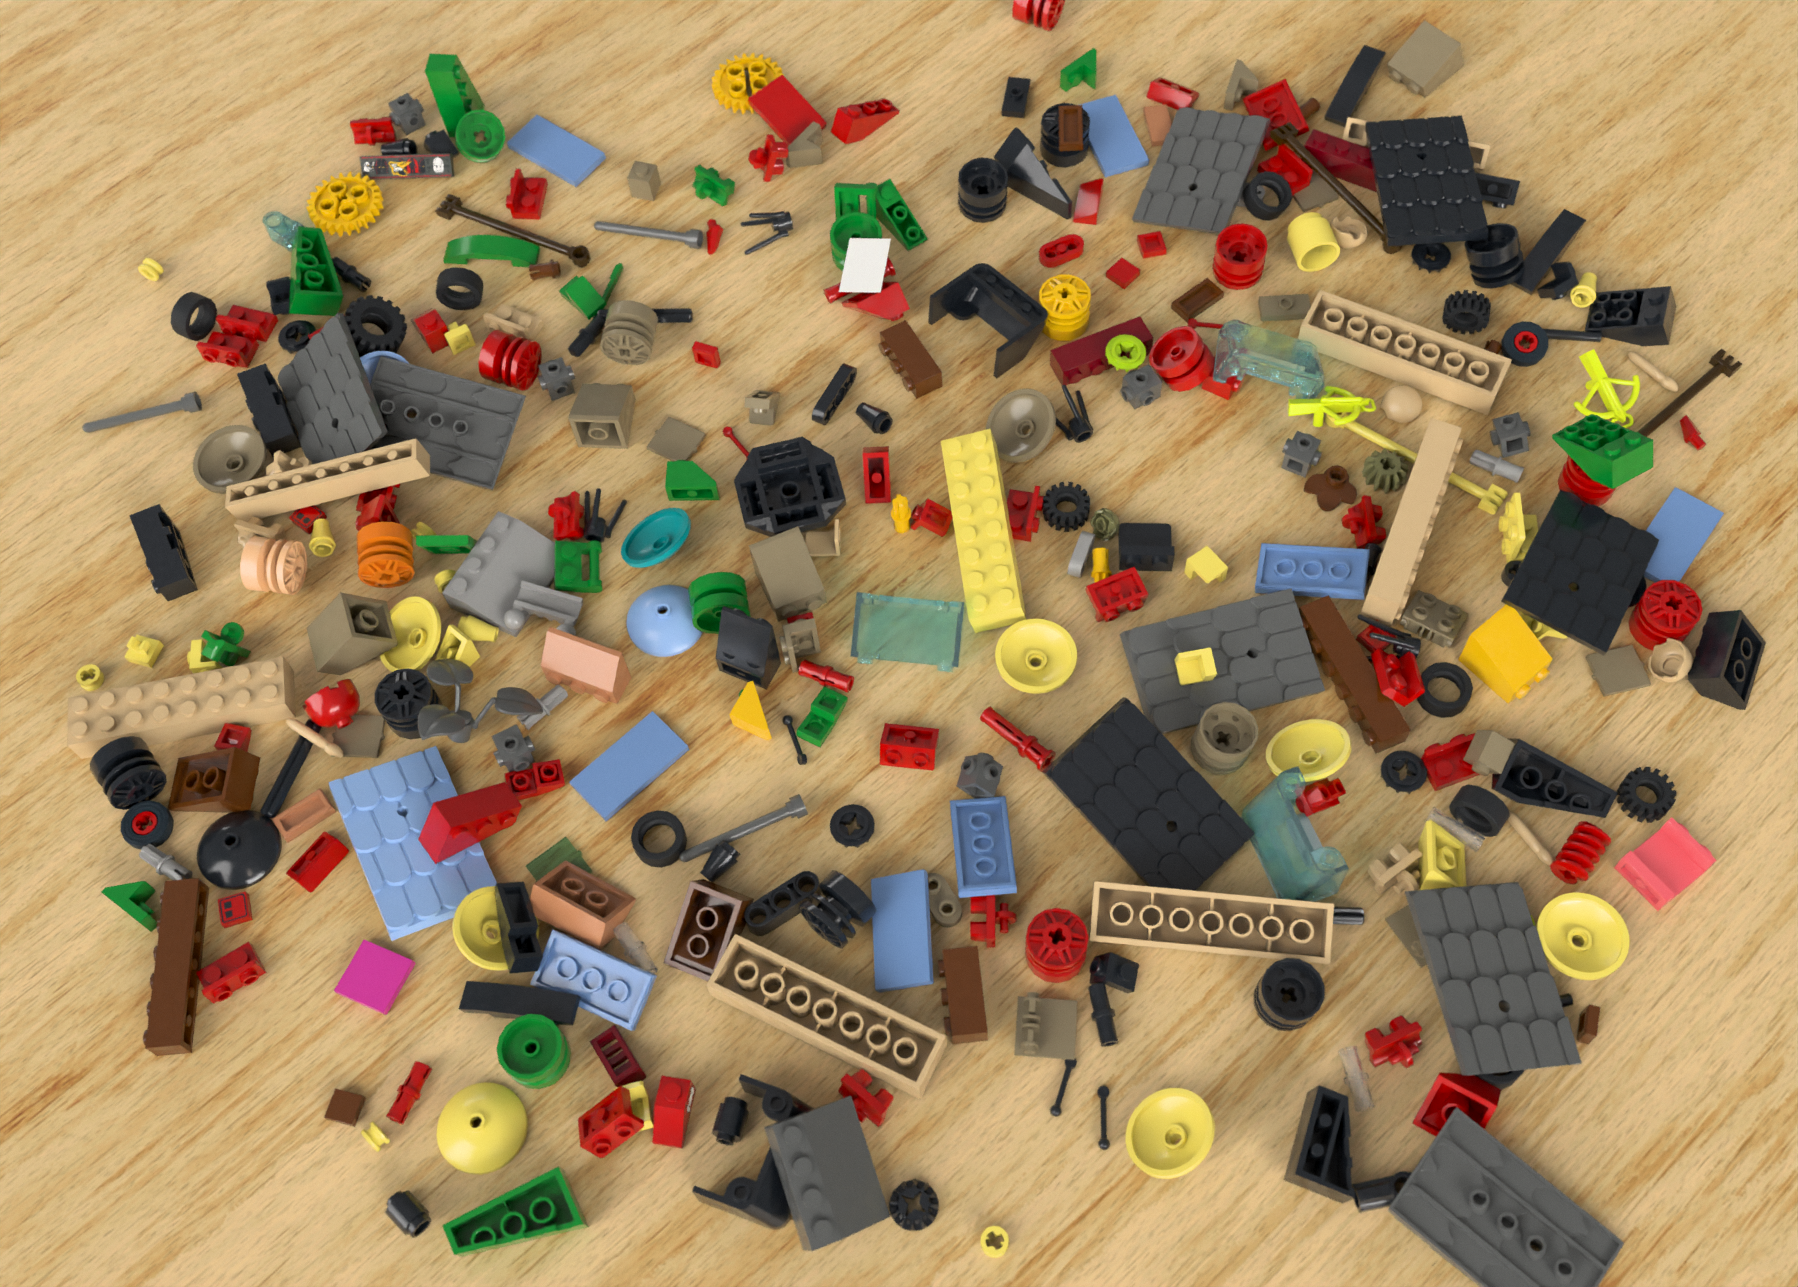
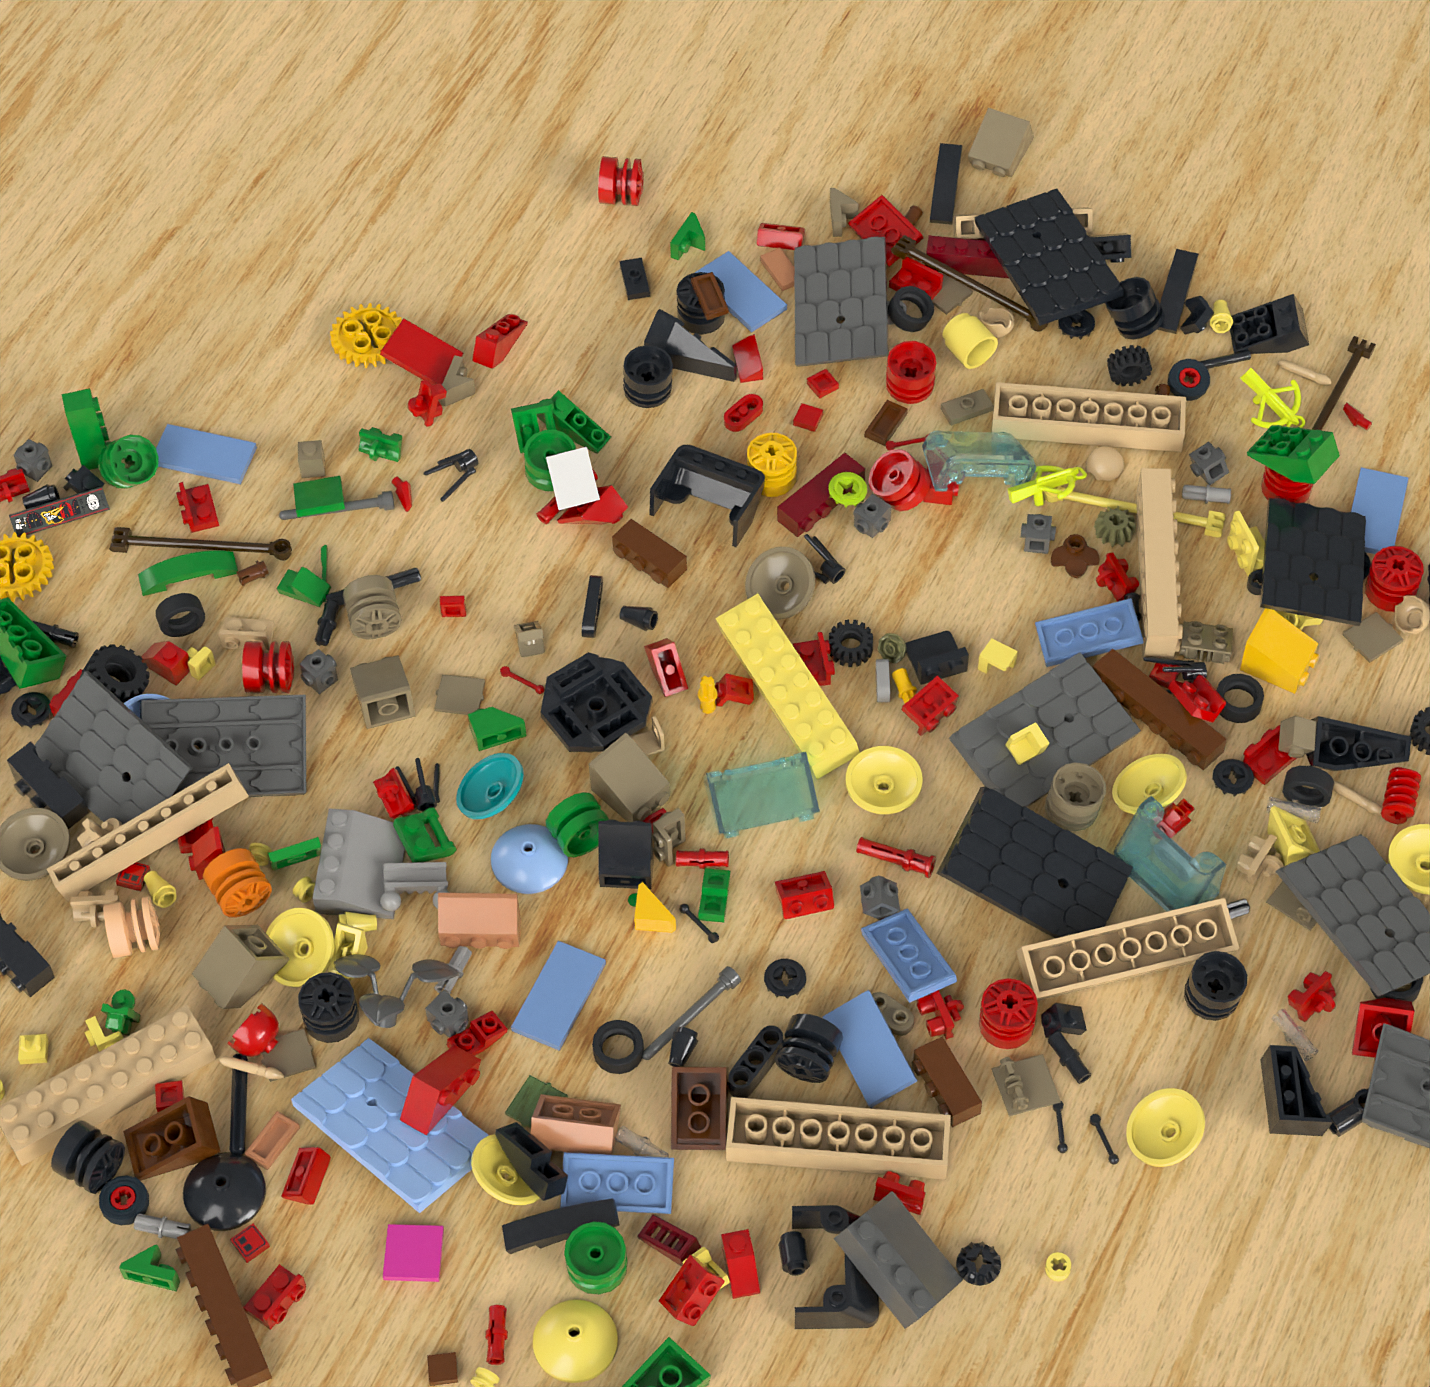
camera: 25 degrees left, 5 degrees down
none -> green tile [293,476,345,517]

